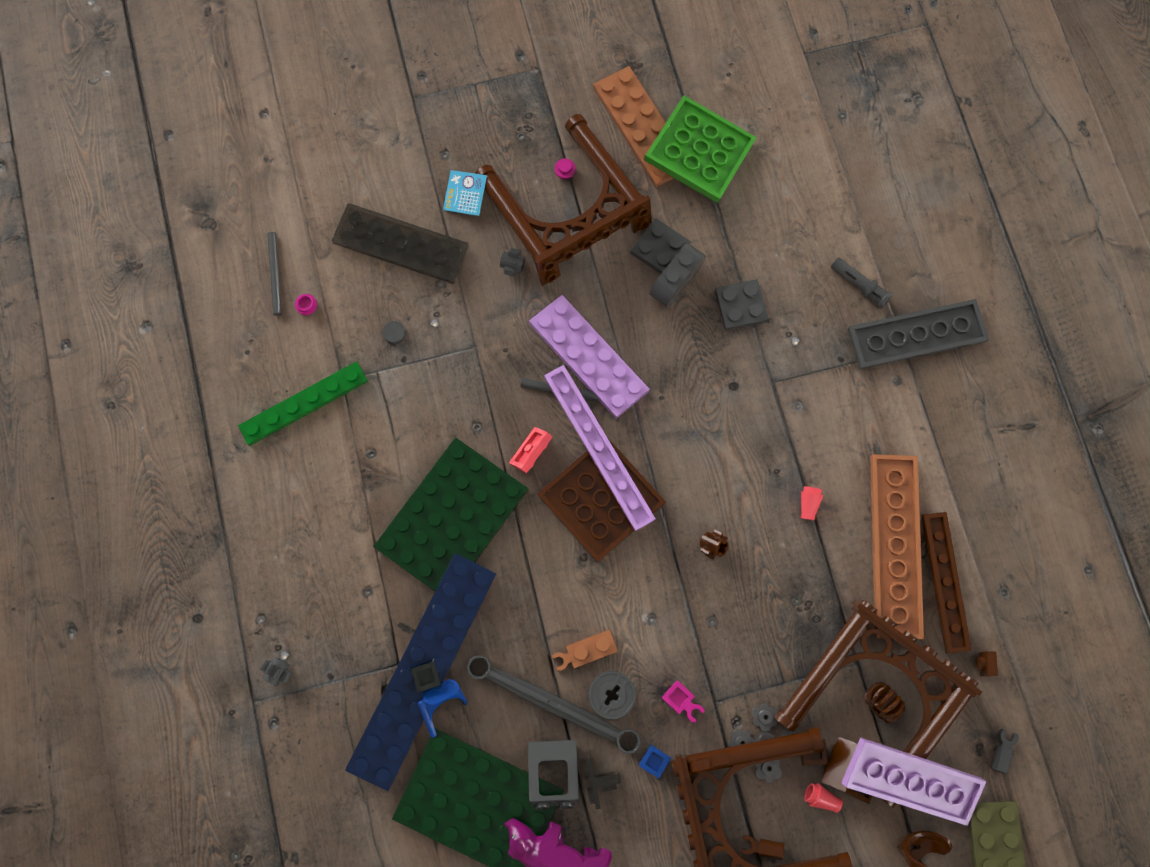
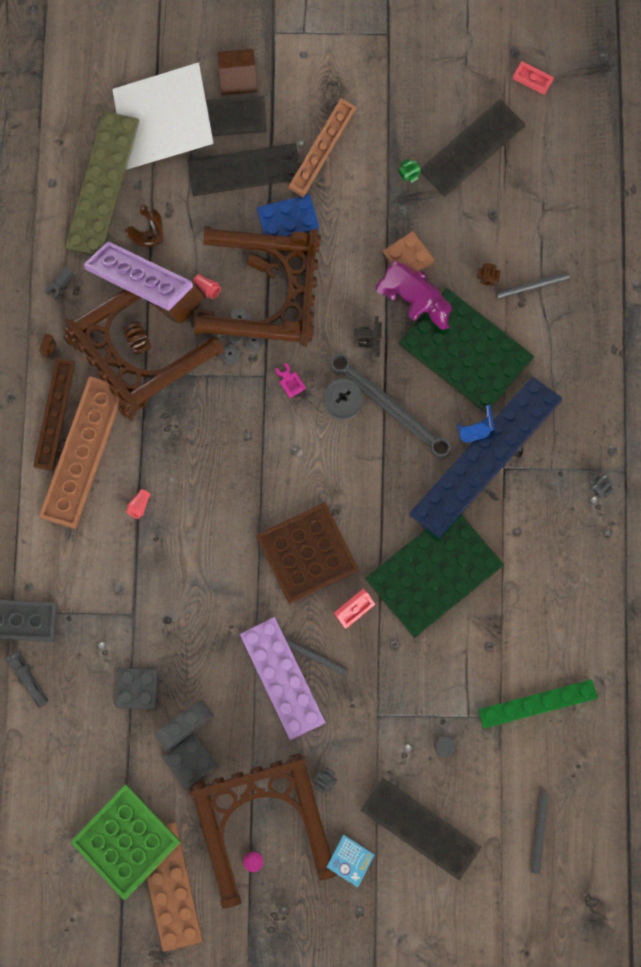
camera: 160 degrees left, 0 degrees up
dark pink plate [295,294,317,316] -> none
pearl dark grey plate [411,661,441,692] -> none
dark grey window [528,740,579,810] -> none
lavender plate [544,365,656,532] -> none
nougat plate [552,630,618,671] -> none
blue plate [638,744,671,779] -> none
reddish brown gear [700,529,729,560] -> none

